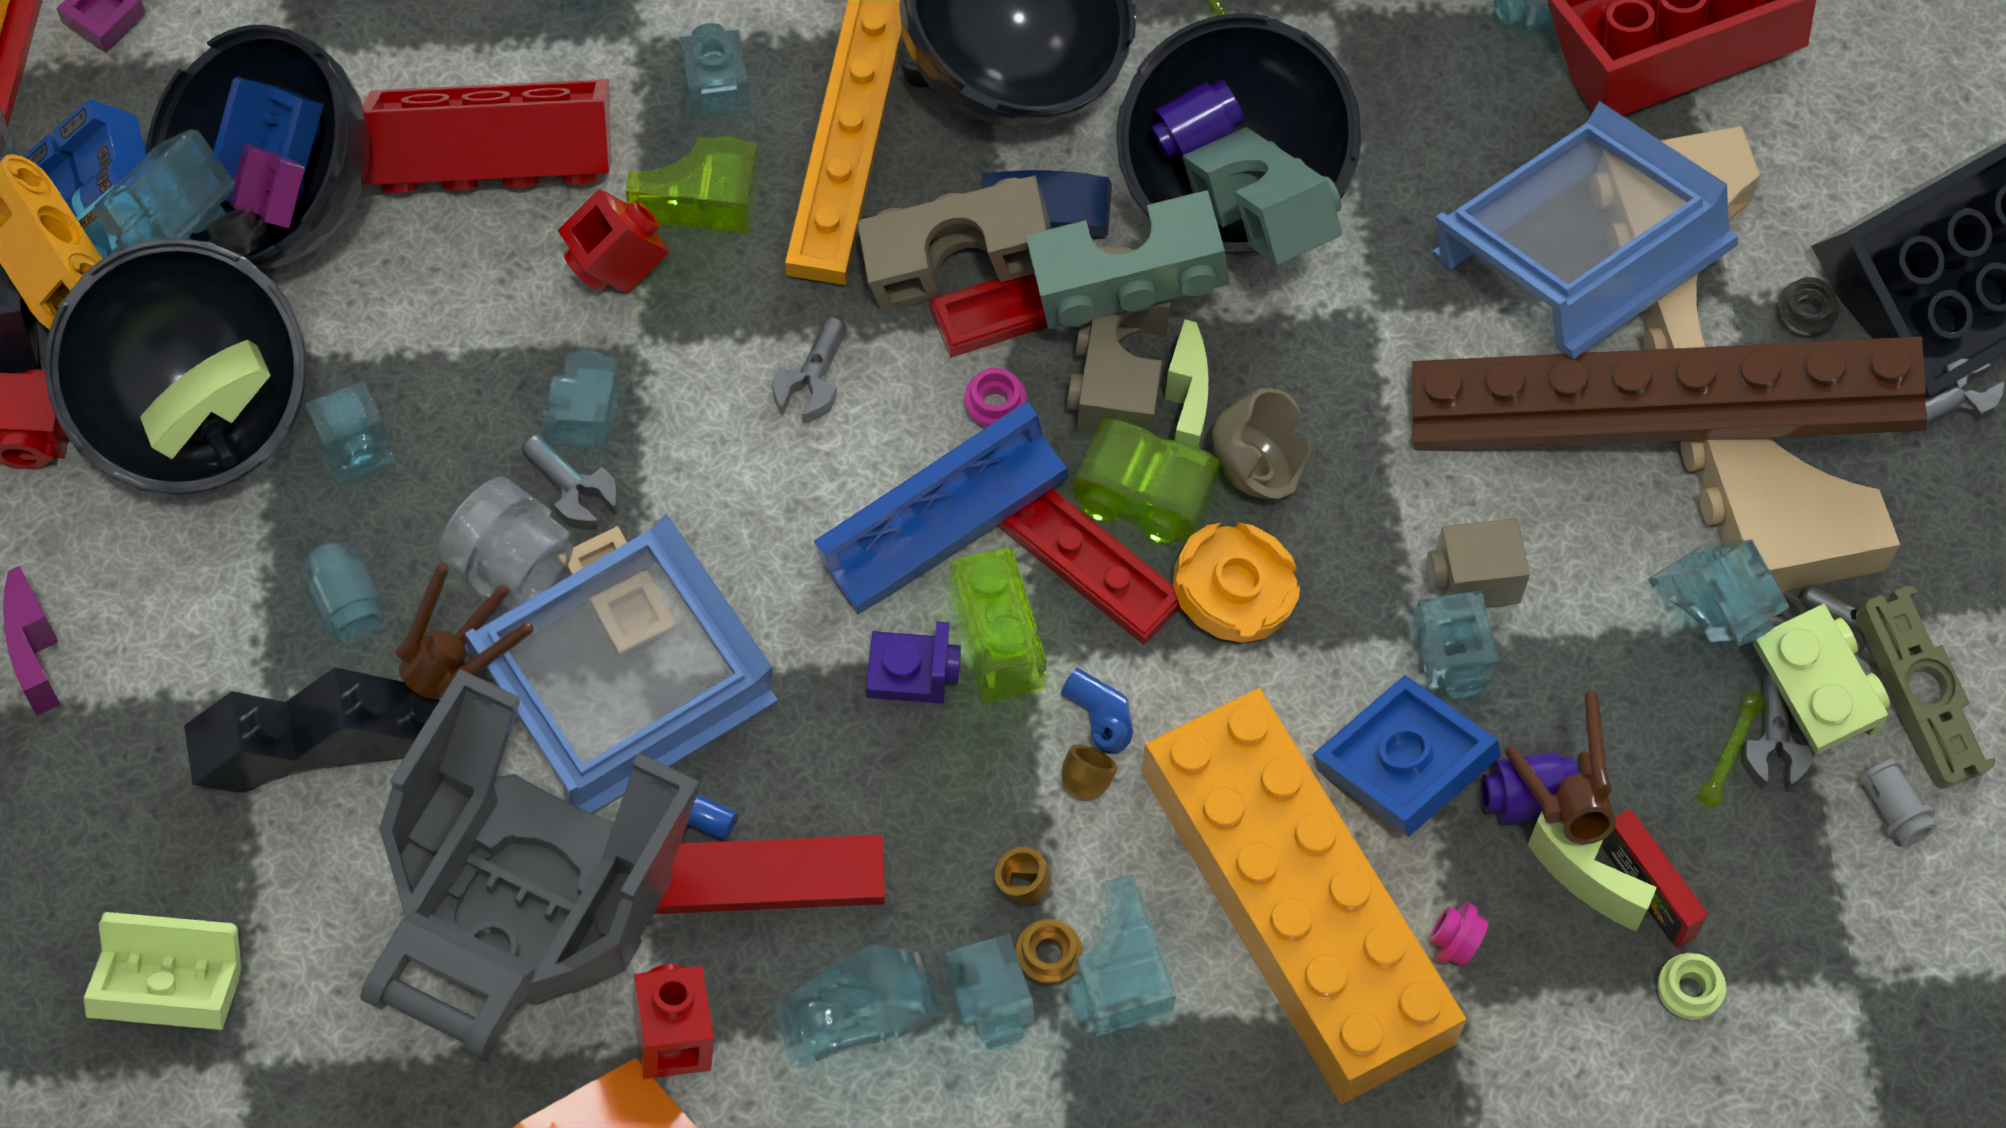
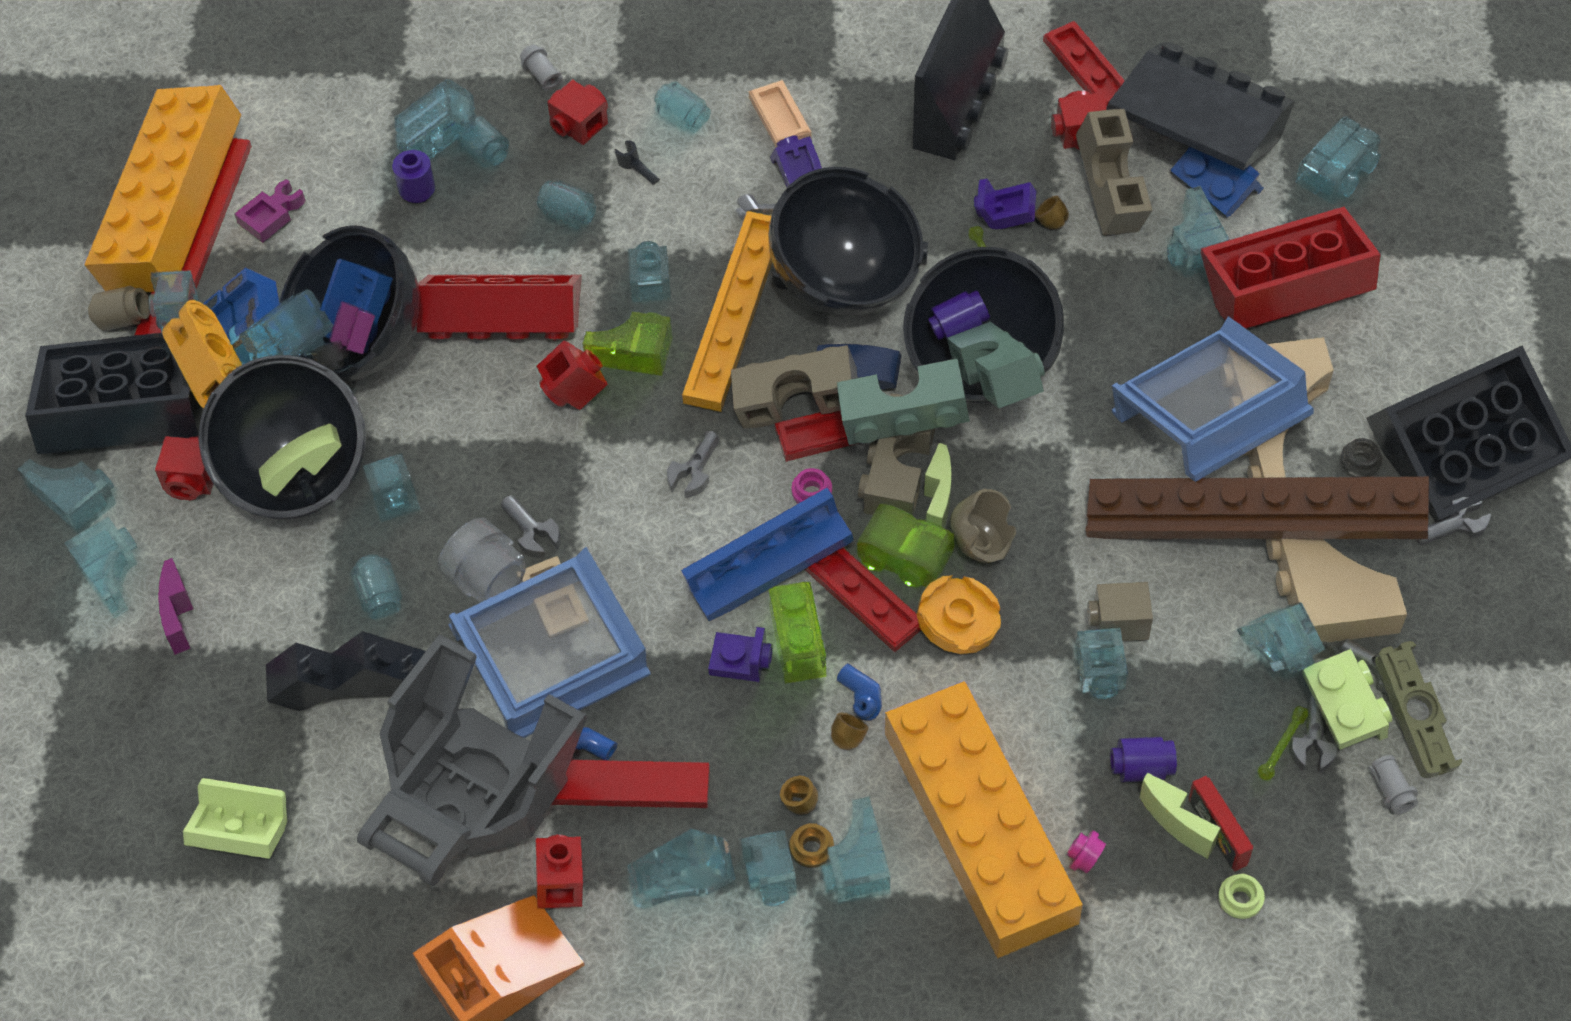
camera: 10 degrees right, 5 degrees down
reddish brown plant [395,563,534,700] -> none
clear light blue brick [542,349,622,451] -> none
blue plate [1313,675,1501,837] -> none
reddish brown plant [1506,690,1616,845] -> none

